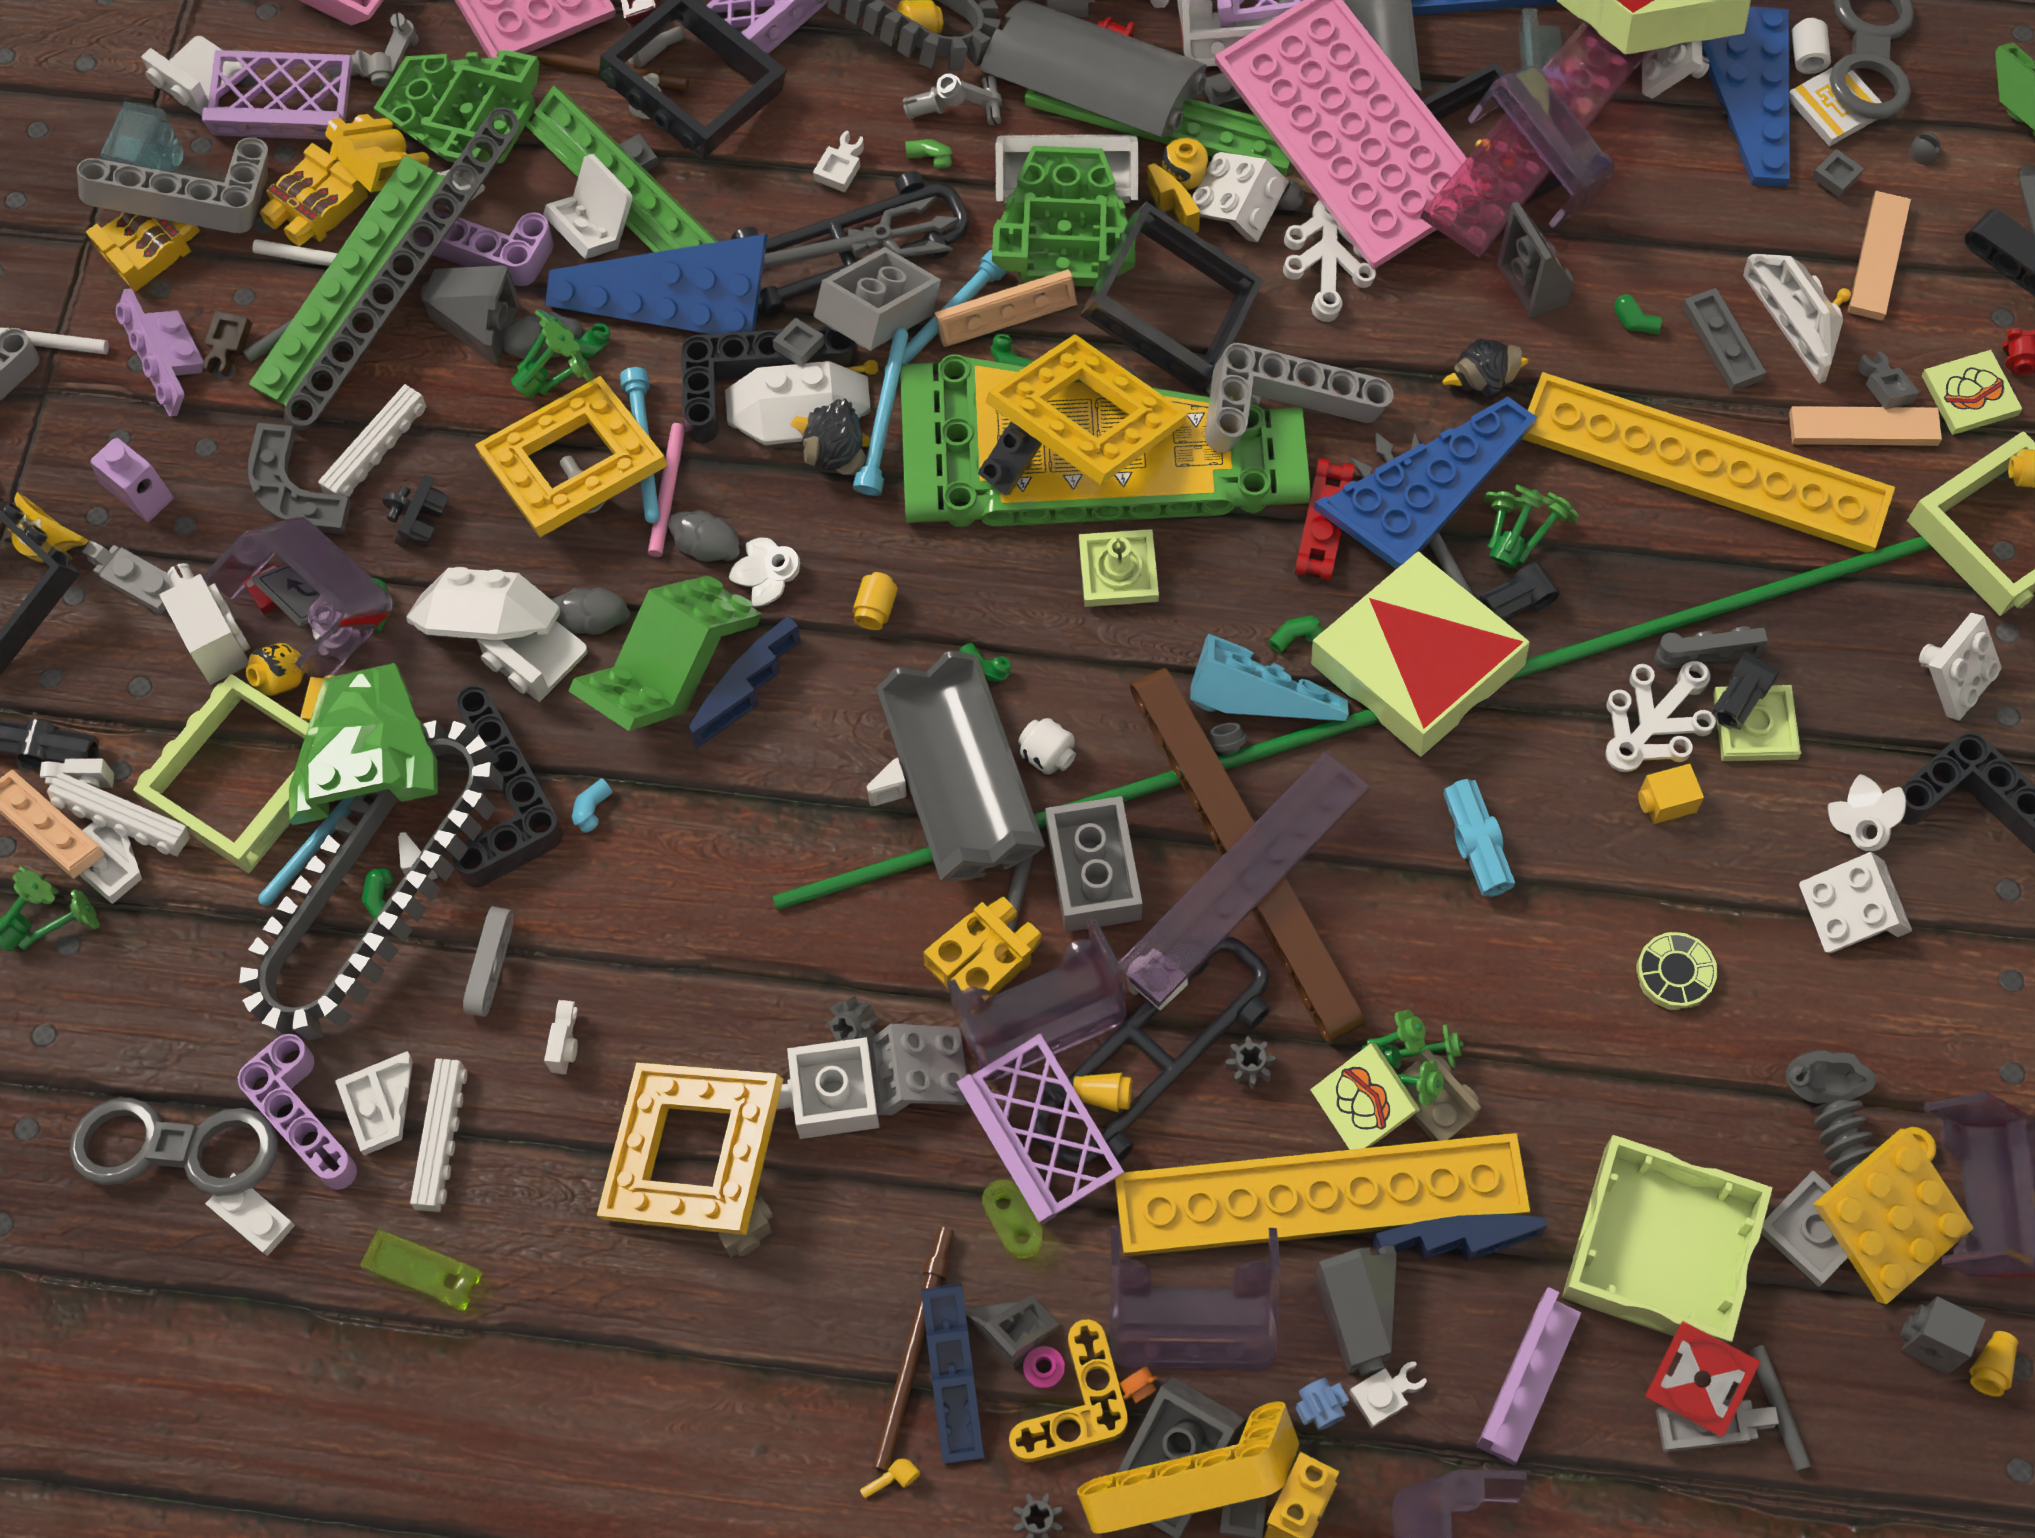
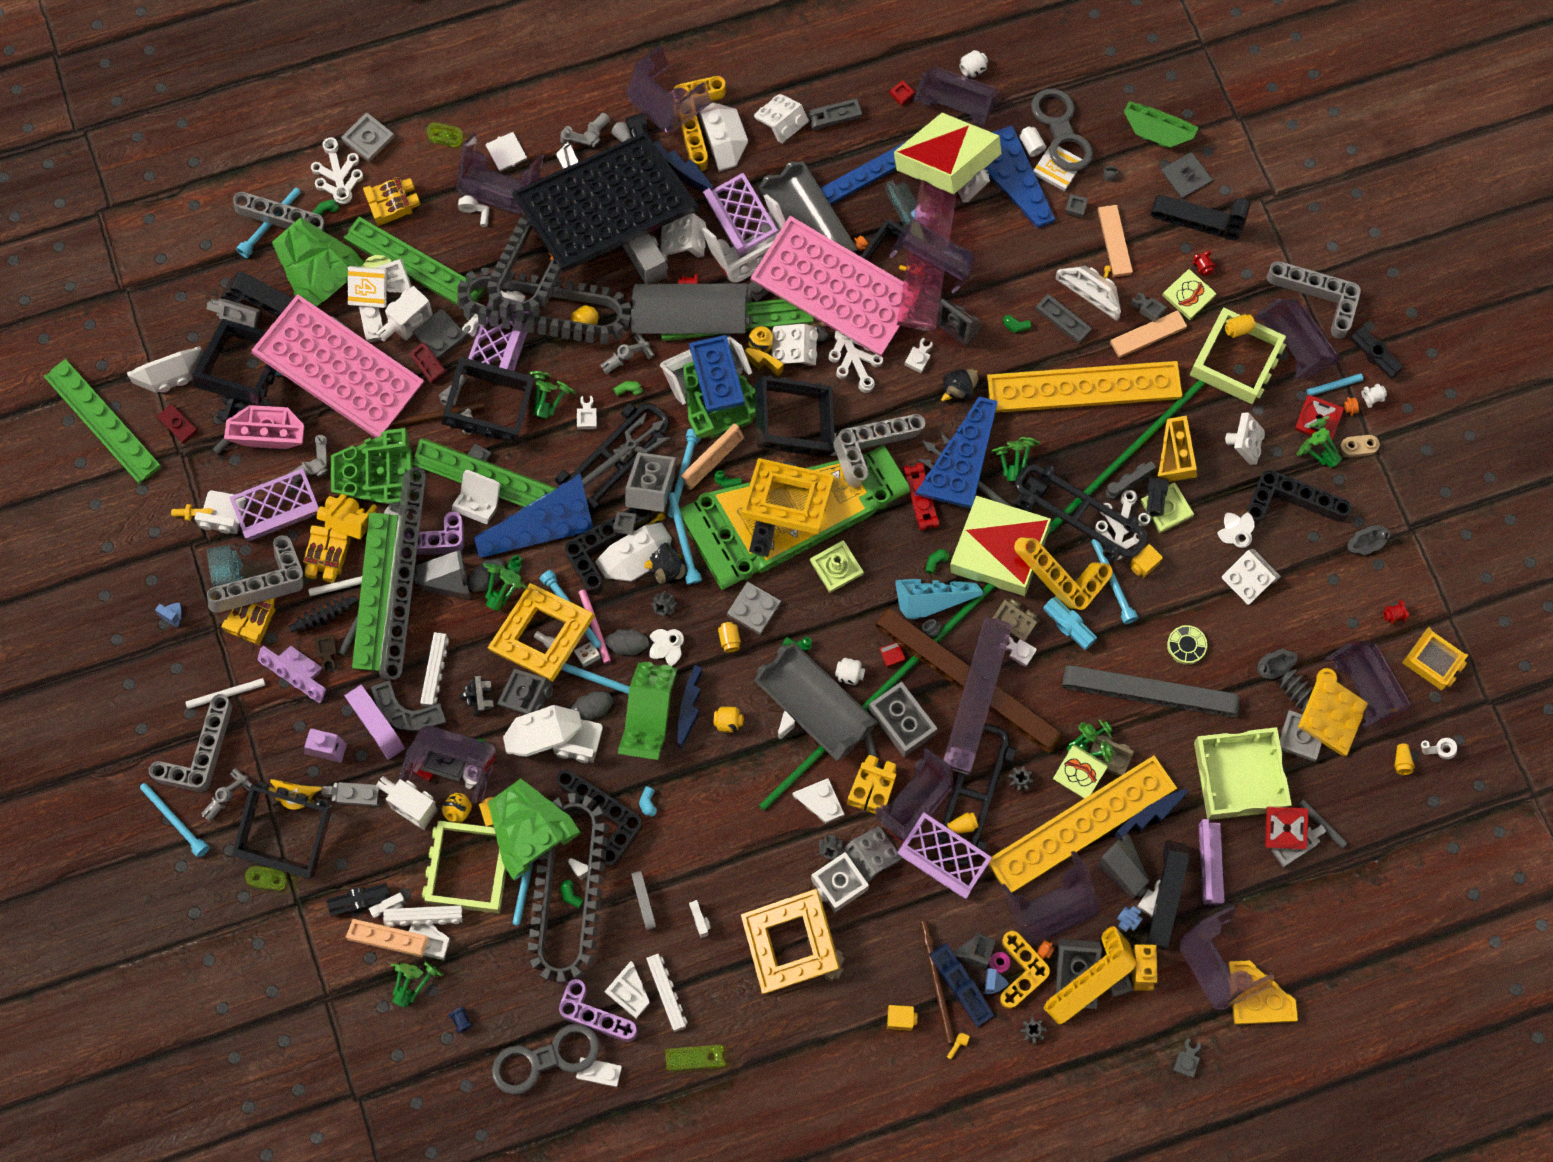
camera: 30 degrees left, 5 degrees up
clear neon green plate [982,1179,1042,1258] -> none
dark grey brick [1900,1296,1986,1375] -> none
none -> medium blue tile [155,603,182,627]
none -> yellow piece [171,504,214,521]
none -> black piece [289,595,359,633]
none -> lavender beam [344,685,405,760]
none -> dark blue bush [448,1006,474,1034]
none -> dark grey plate [497,669,553,716]
none -> plant [529,371,576,419]
none -> medium azure piece [561,663,630,694]
none -> white slope [574,642,601,668]
none -> dark grey gear [651,591,677,617]
none -> blue plate [689,335,745,413]
none -> yellow head [714,706,744,733]
none -> light grey plate [727,581,781,635]
none -> white wing [792,778,844,824]
none -> orange plate [854,235,869,252]
none -> red tile [879,642,905,668]
none -> yellow brick [887,1005,917,1031]
none -> white plate [904,338,933,373]
none -> medium blue tile [984,968,1008,994]
none -> dark tan bracket [992,598,1040,641]
none -> white plate [1000,636,1037,667]
none -> yellow beam [1014,537,1112,610]
none -> black bar [1015,464,1148,561]
none -> dark grey beam [1062,666,1240,717]
none -> medium azure piece [1092,539,1138,624]
none -> black beam [1146,840,1189,950]
none -> yellow wedge [1158,416,1197,482]

